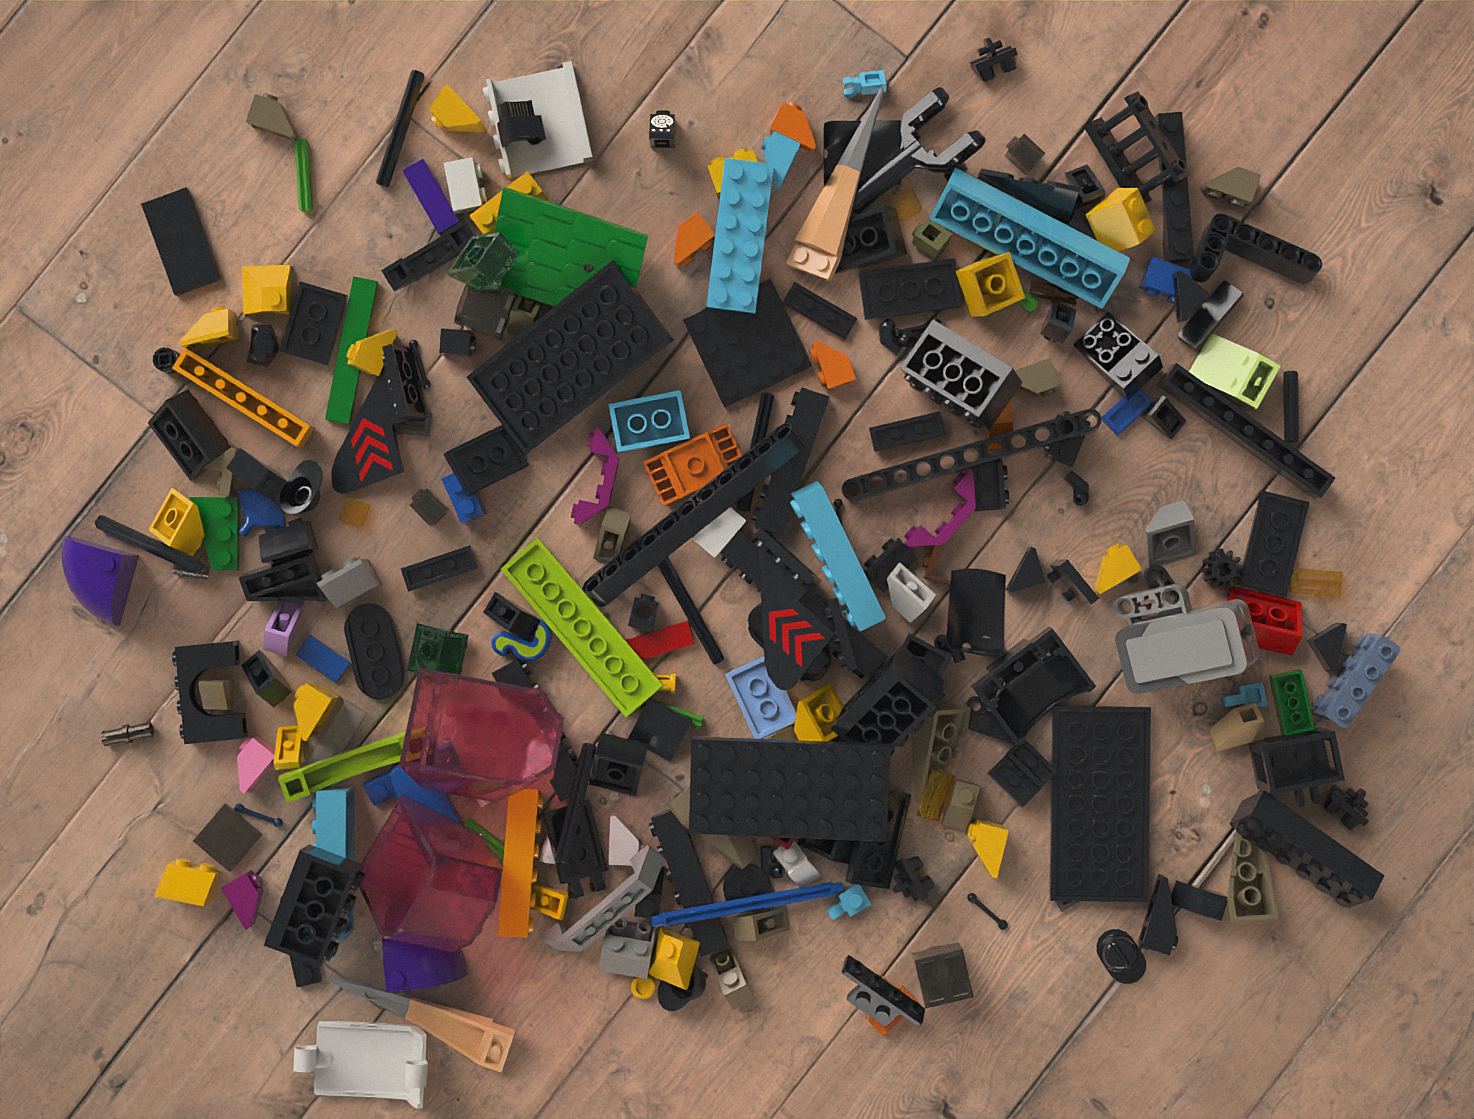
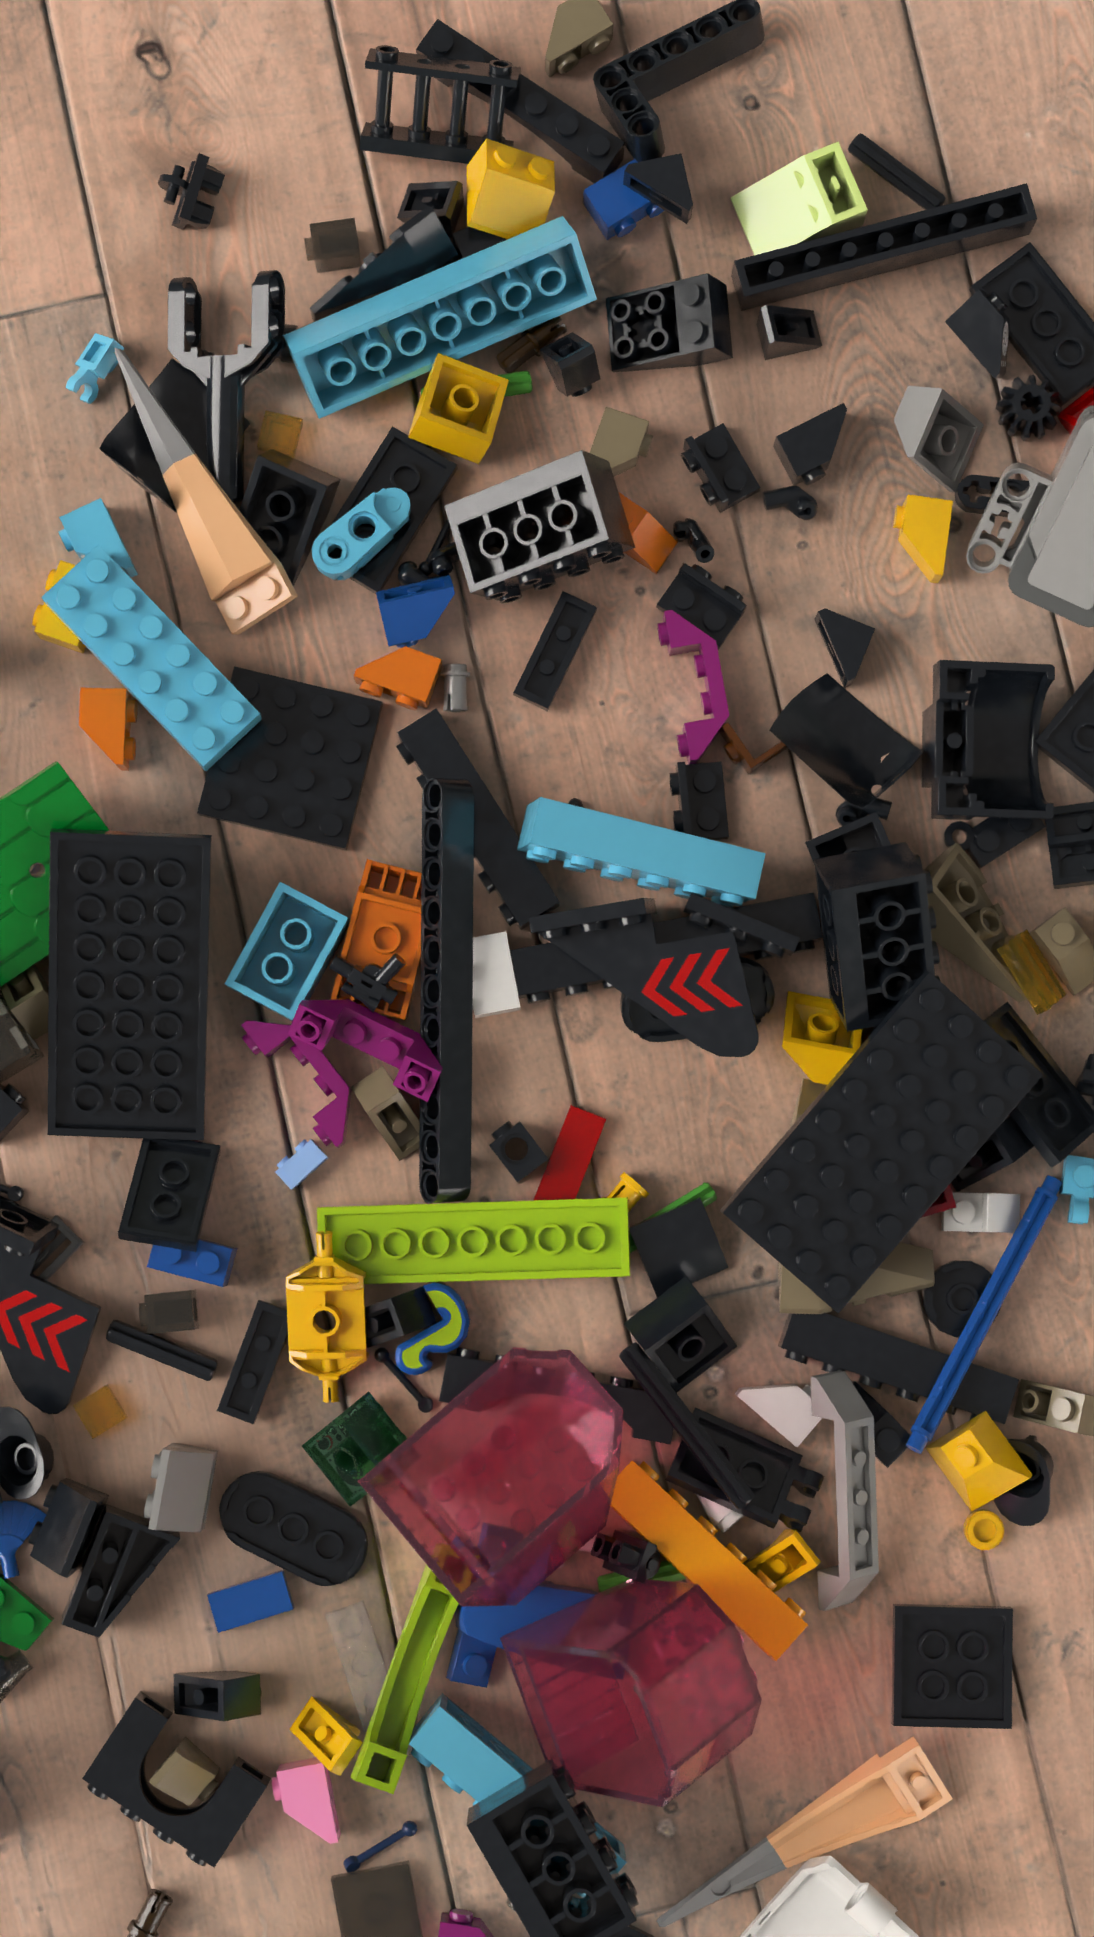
camera: 55 degrees left, 5 degrees down
lavender slope [263,600,304,656] -> none
yellow slope [294,681,340,741] -> none
dark purple brick [382,908,468,992] -> none
light grey slope [599,916,656,979] -> none
black axle [658,557,724,665] -> none
light blue plate [725,656,796,739] -> none
dark tan slope [732,906,790,941] -> none
black axle [737,392,774,512] -> none
black arm [760,845,785,879] -> none
orange slope [770,102,816,154] -> none
black tile [782,282,857,340] -> none
black beam [842,409,1102,502] -> none
white slope [887,563,936,623] -> none
olive brick [912,217,952,261] -> none
black tile [1046,559,1099,605] -> none
blue tile [1101,389,1153,436] -> none
black tile [1177,280,1244,351] -> none
none -> black axle [106,1320,218,1381]
none -> light blue piece [275,1139,329,1190]
none -> yellow plate [286,1231,369,1403]
none -> magenta slope [287,999,443,1102]
none -> medium azure piece [312,488,411,580]
none -> black piece [329,953,406,1012]
none -> black hinge [374,1347,433,1413]
none -> blue slope [376,575,455,648]
none -> light grey pin [440,664,470,712]
none -> black hips [591,1530,661,1584]
none -> black arm [673,518,714,563]
none -> black slope [773,403,847,486]
none -> black plate [891,1604,1013,1729]
none -> black slope [945,290,1010,379]

